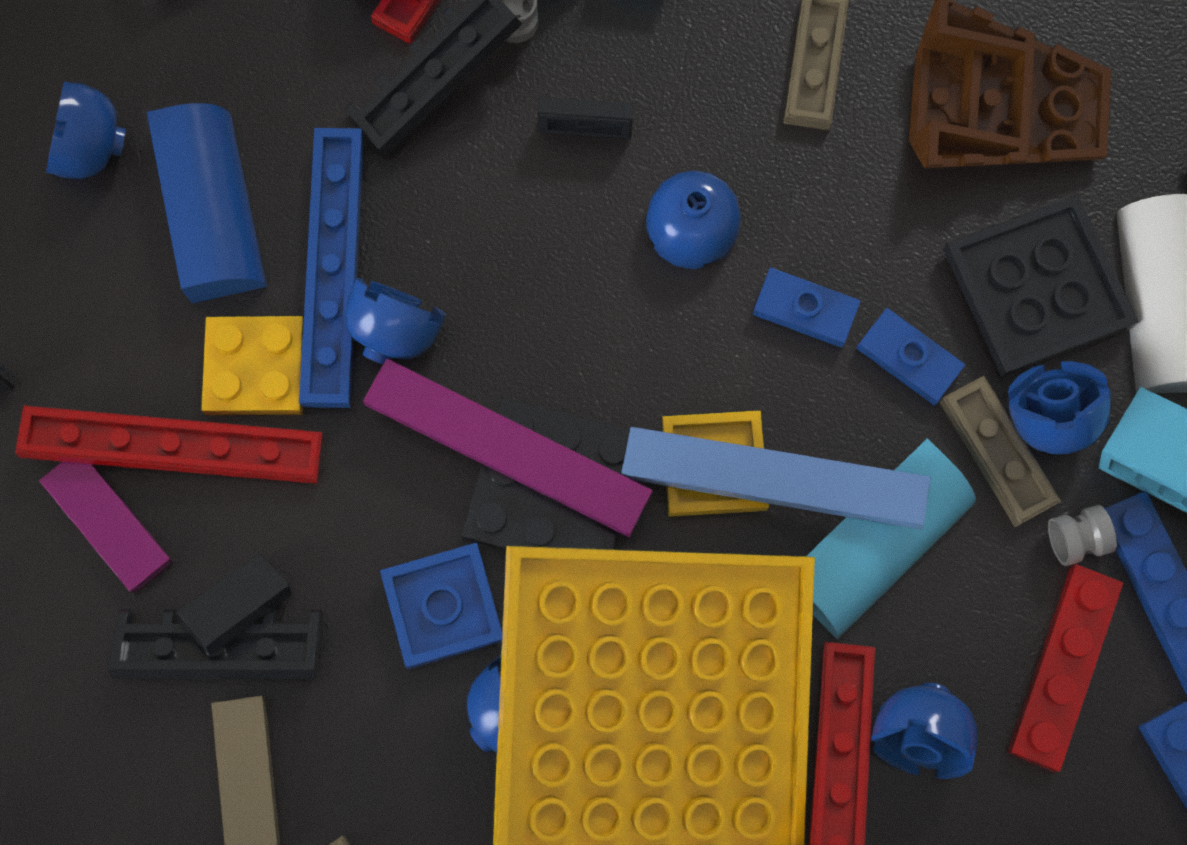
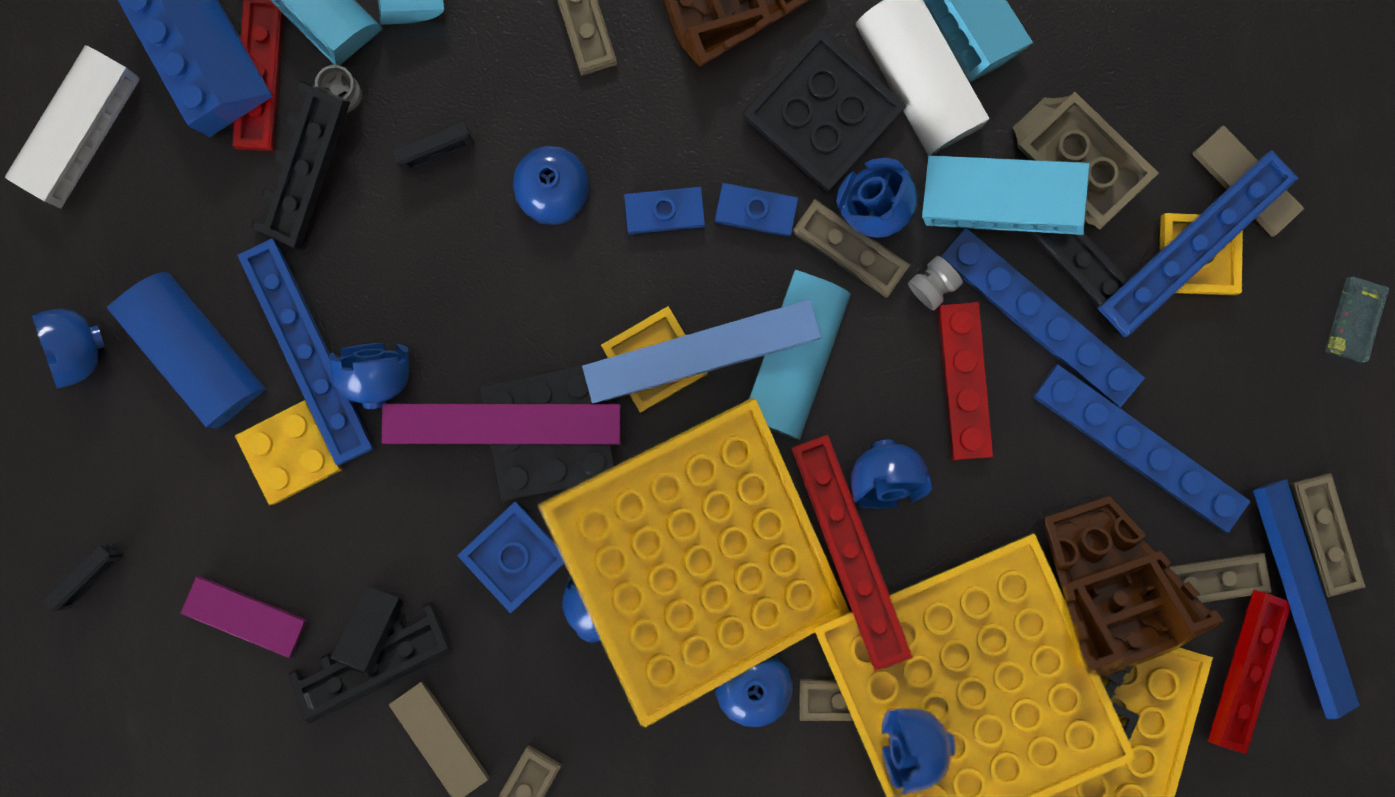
camera: 25 degrees left, 10 degrees up
red tile [15,406,323,484] -> none

